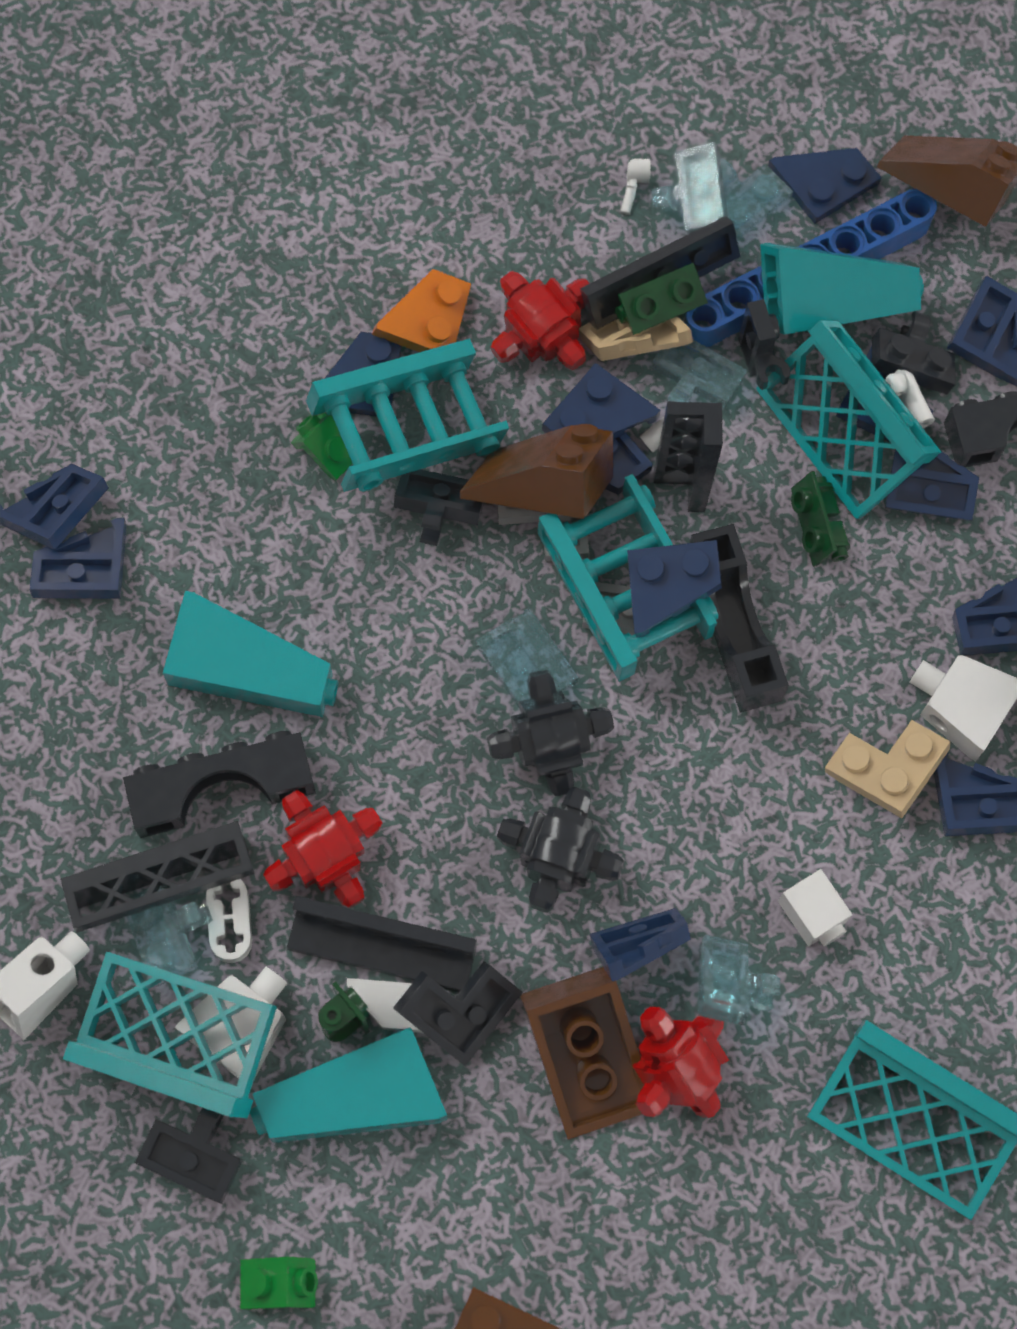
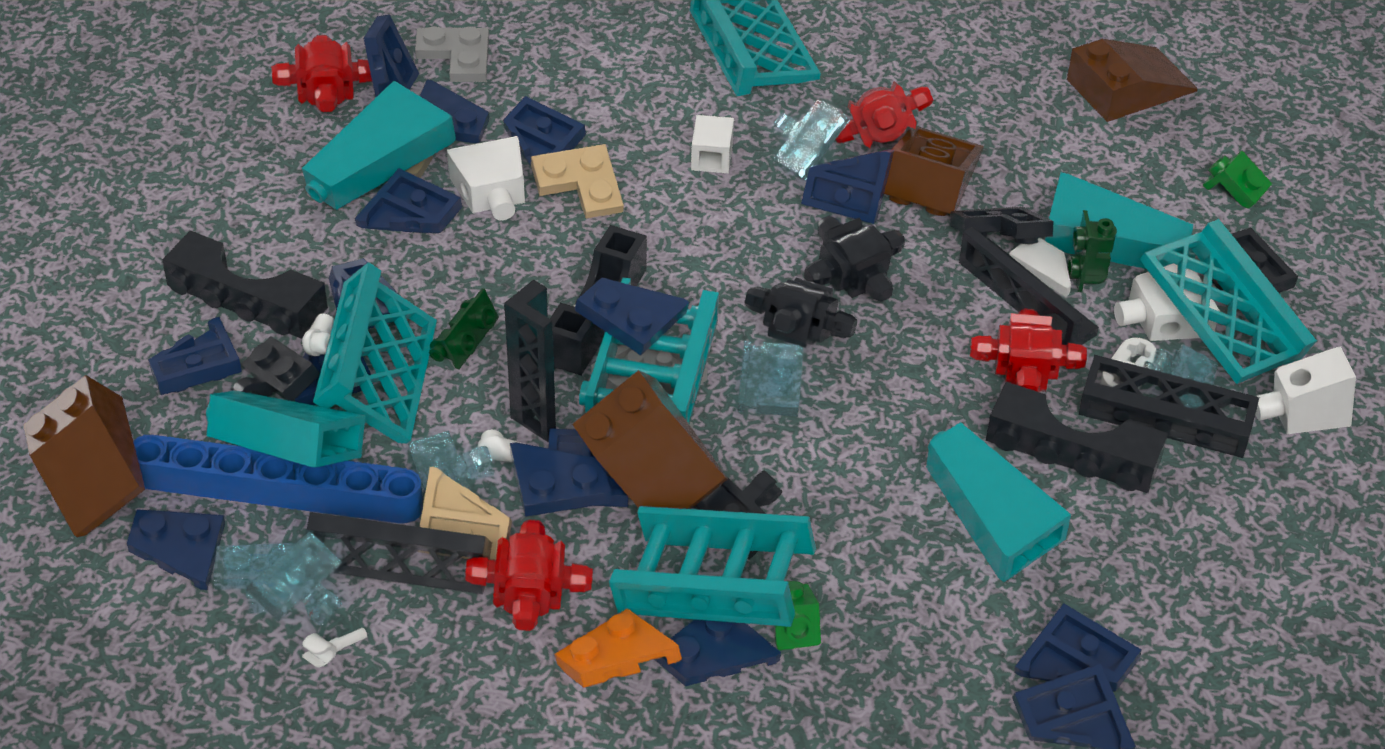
camera: 140 degrees left, 25 degrees down
dark green hinge [615,263,708,335] -> none
black plate [738,299,790,390] -> none

